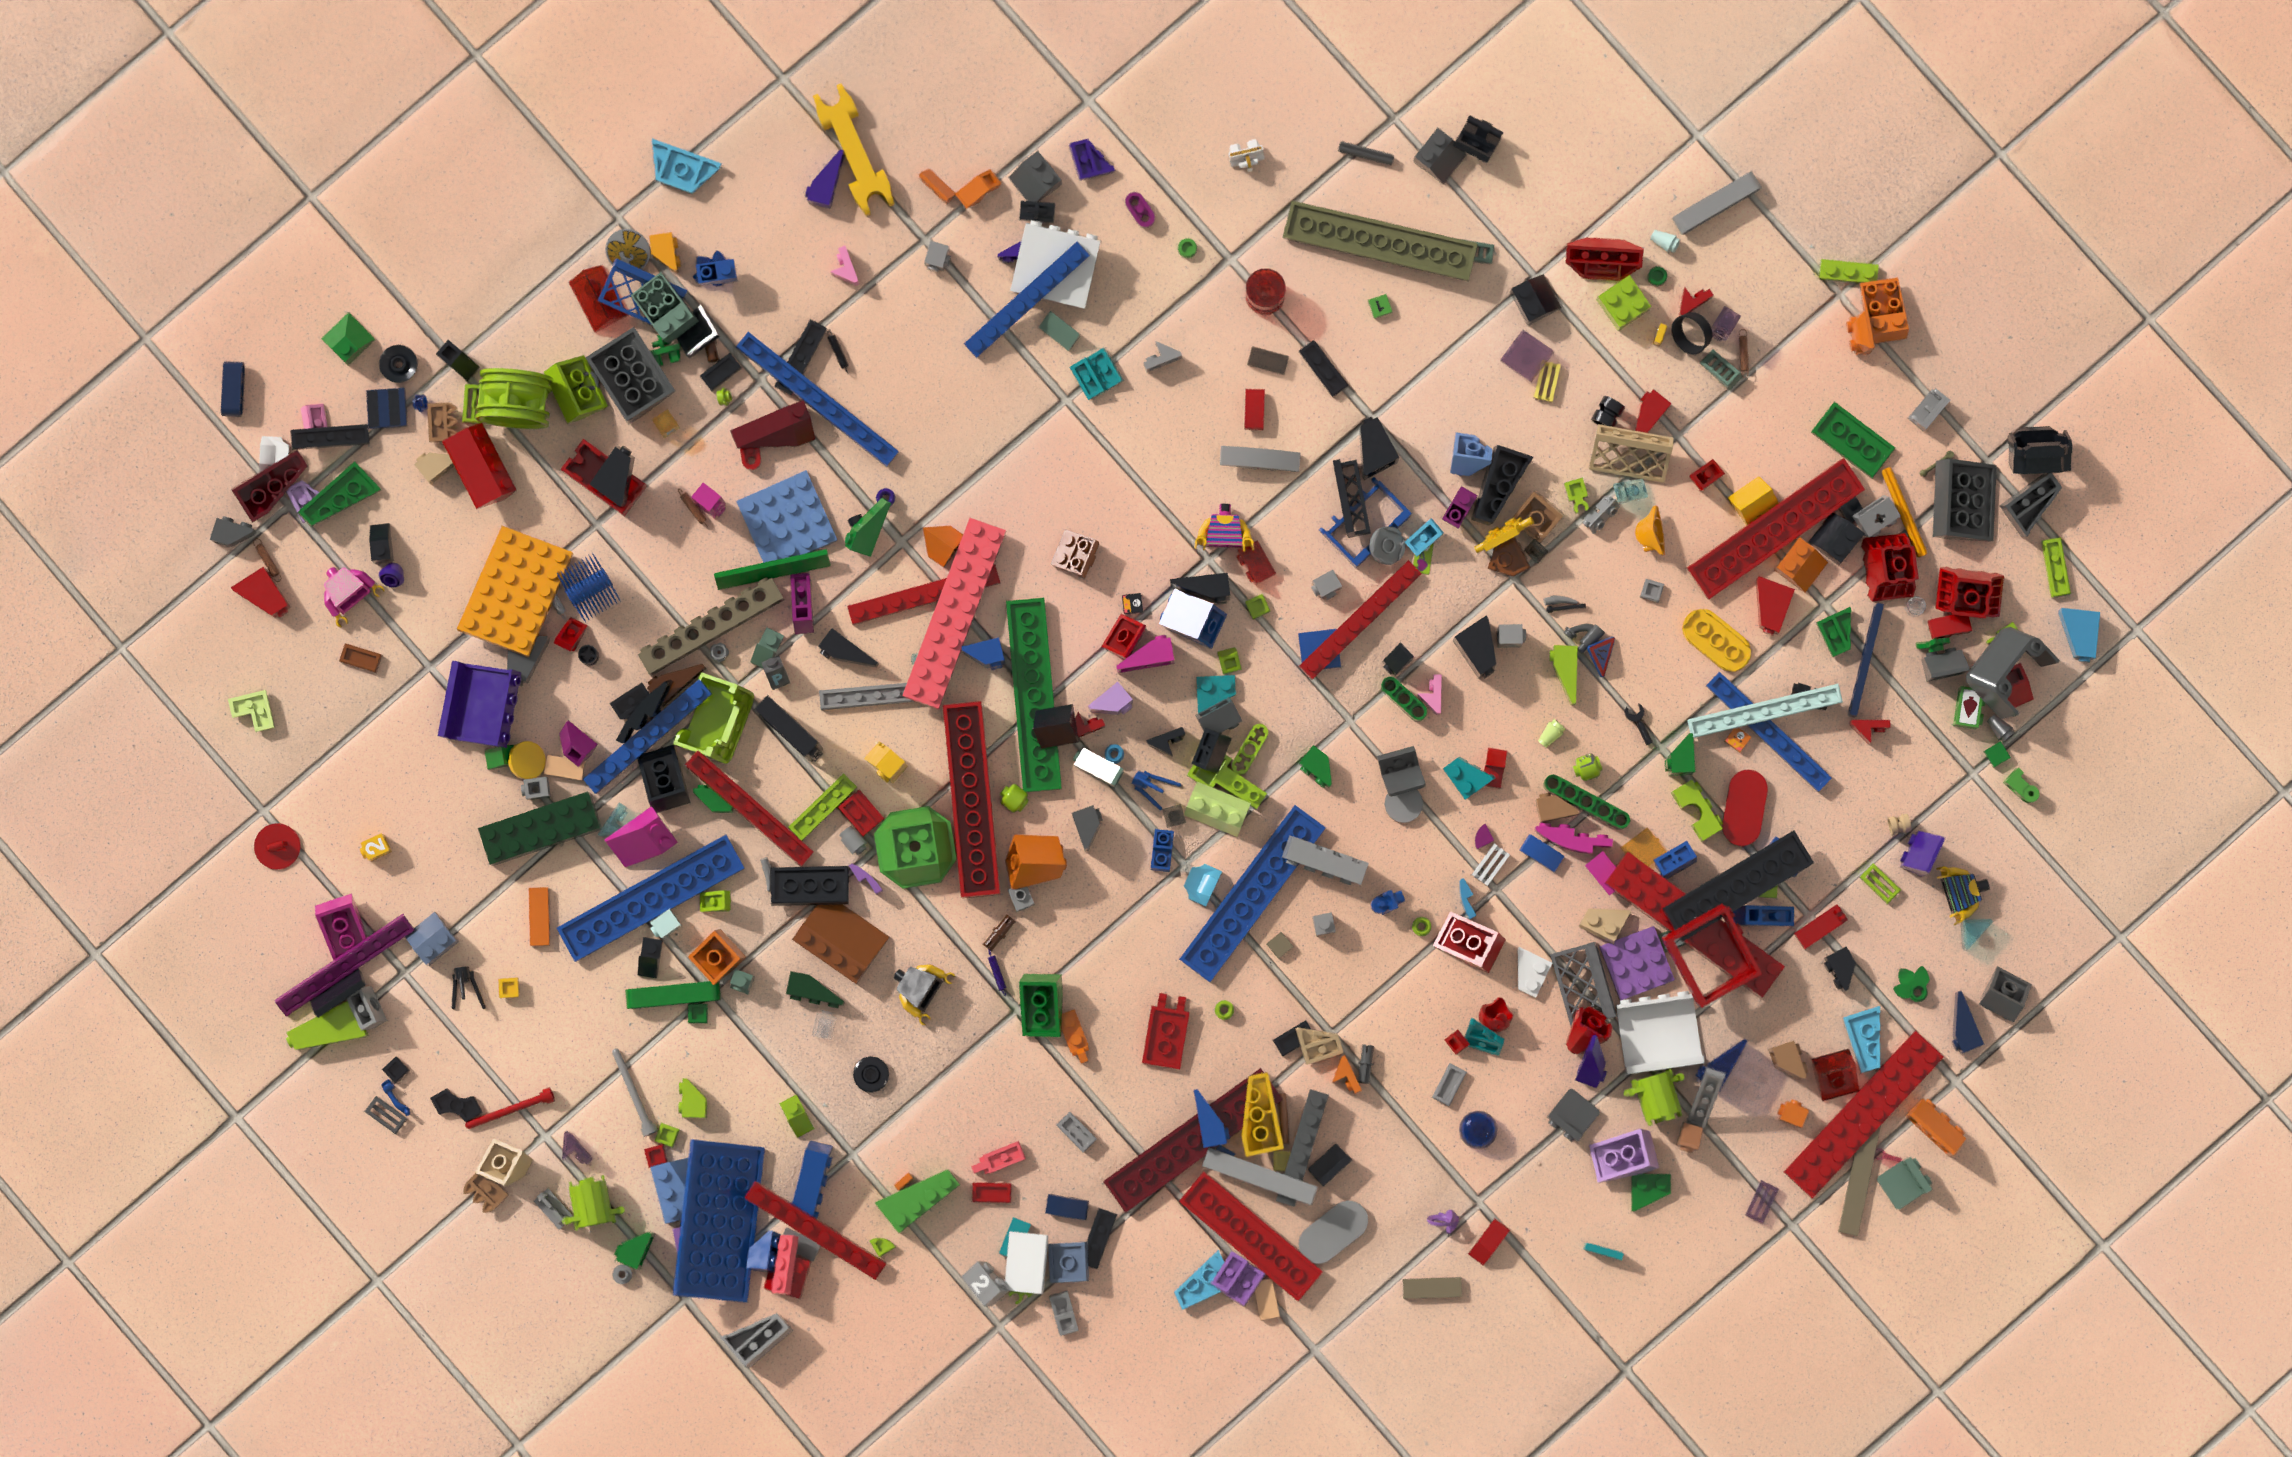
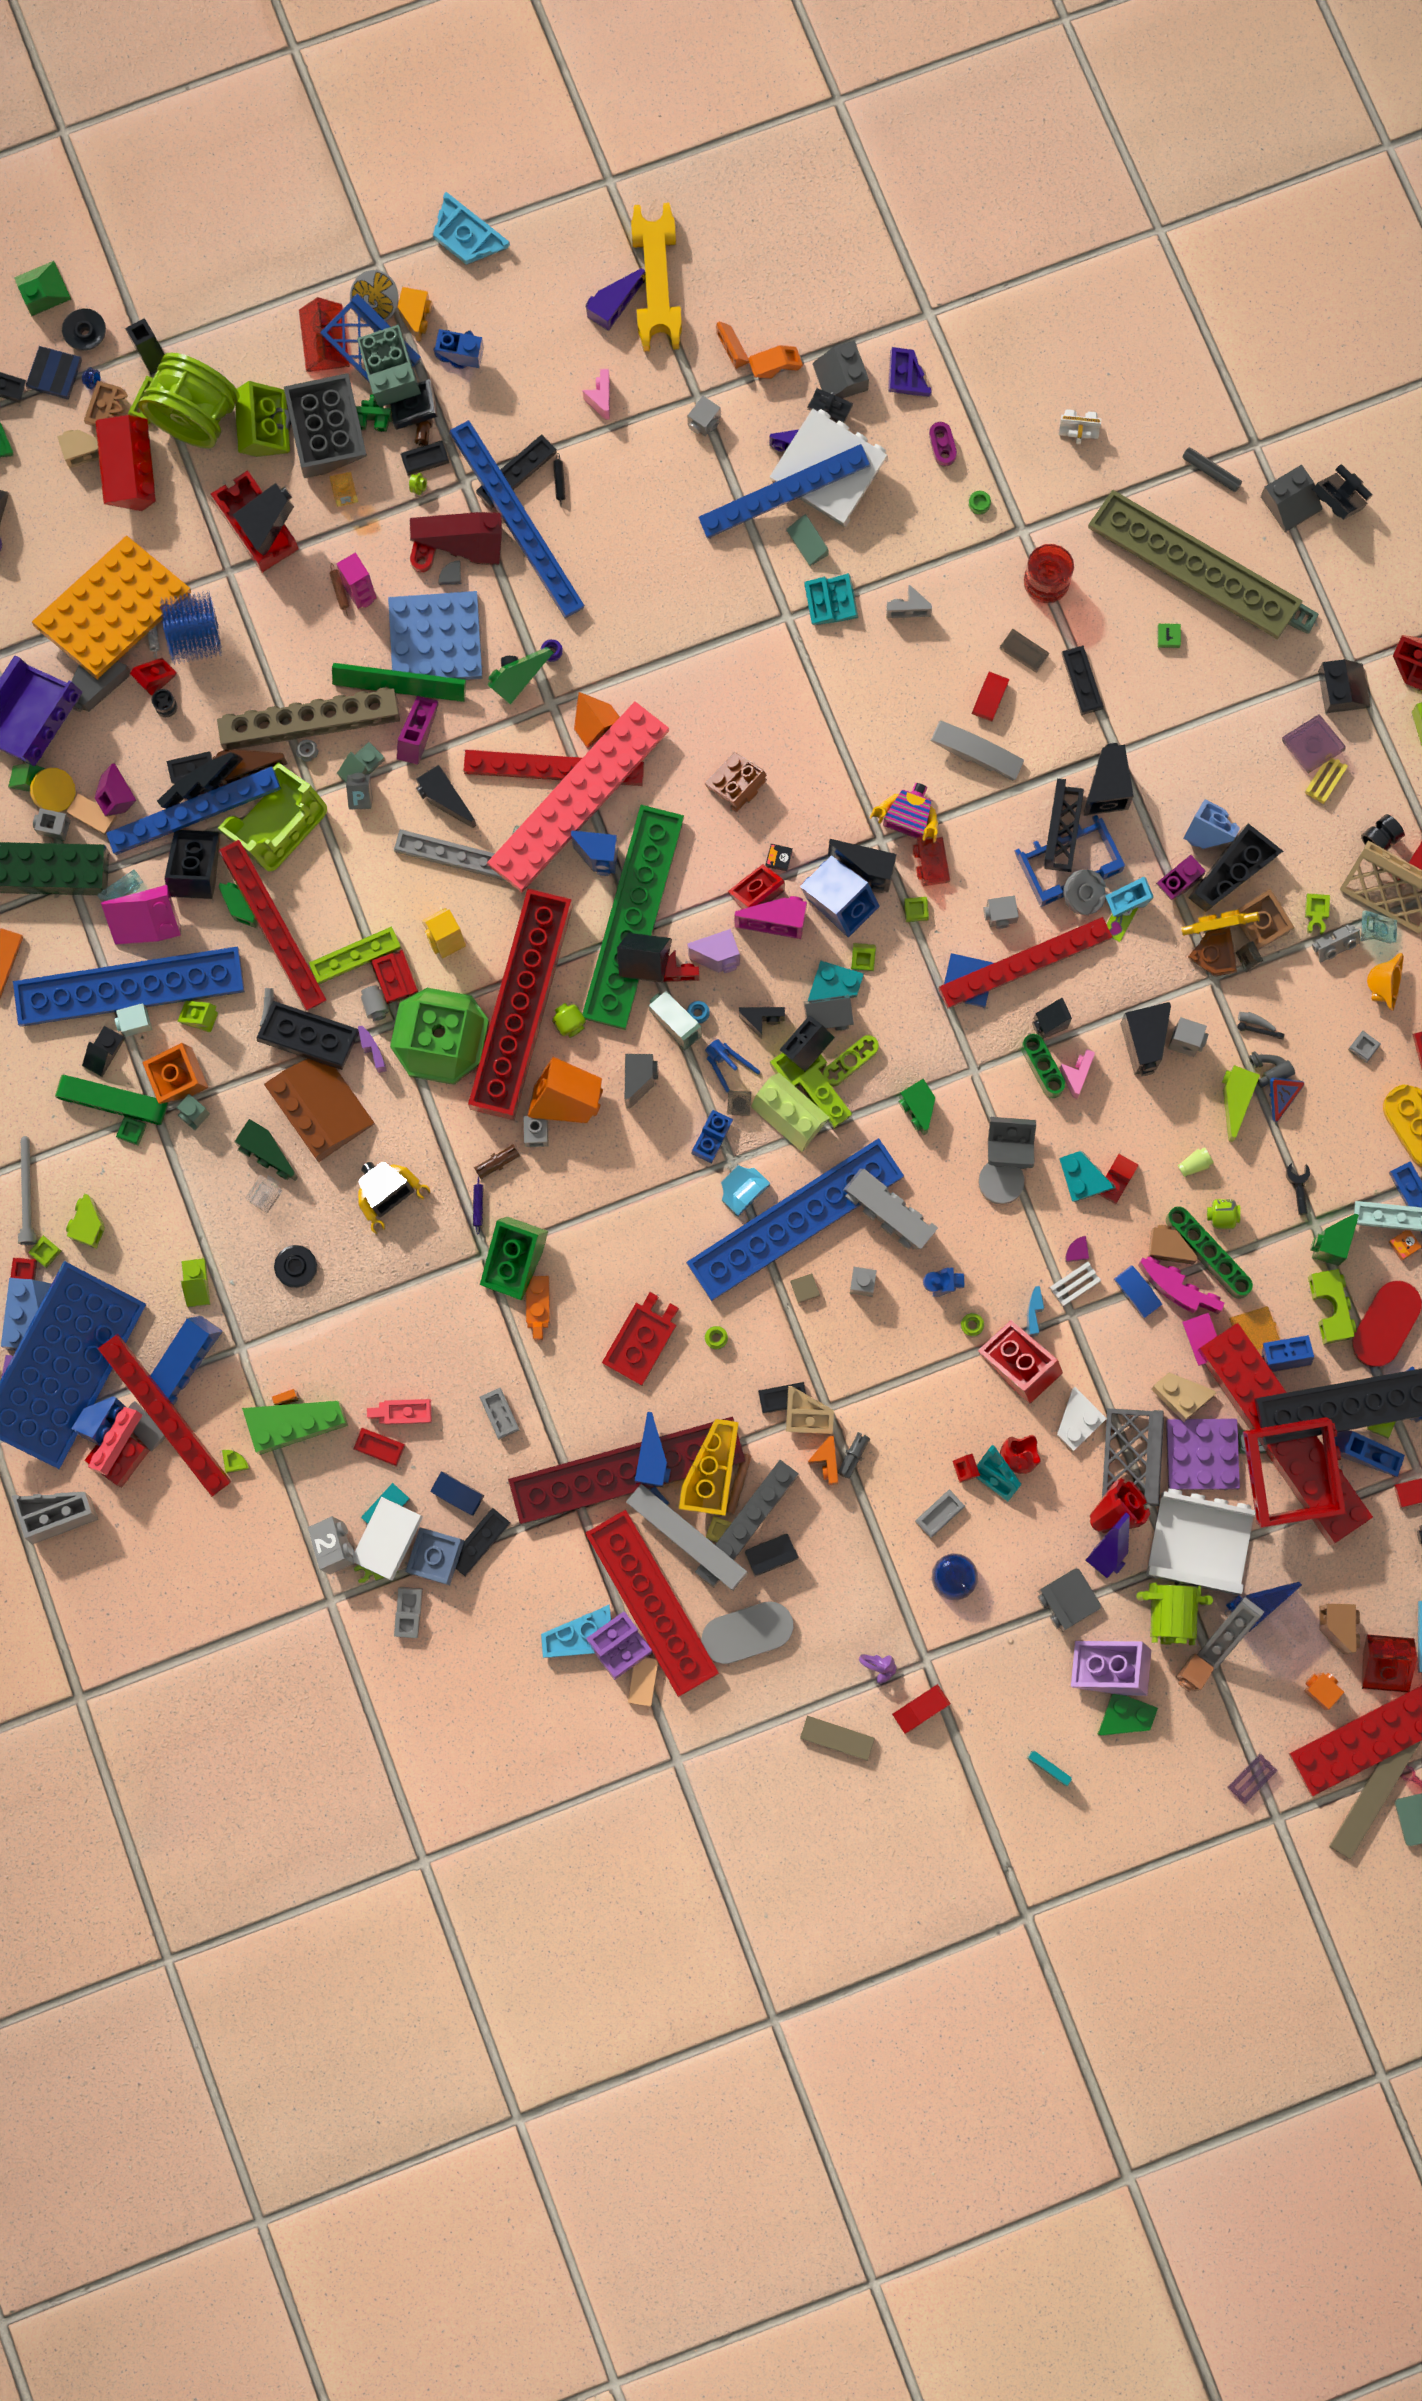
camera: 20 degrees right, 5 degrees down
black window [755,695,823,763] -> none
none -> dark grey tile [438,560,461,585]

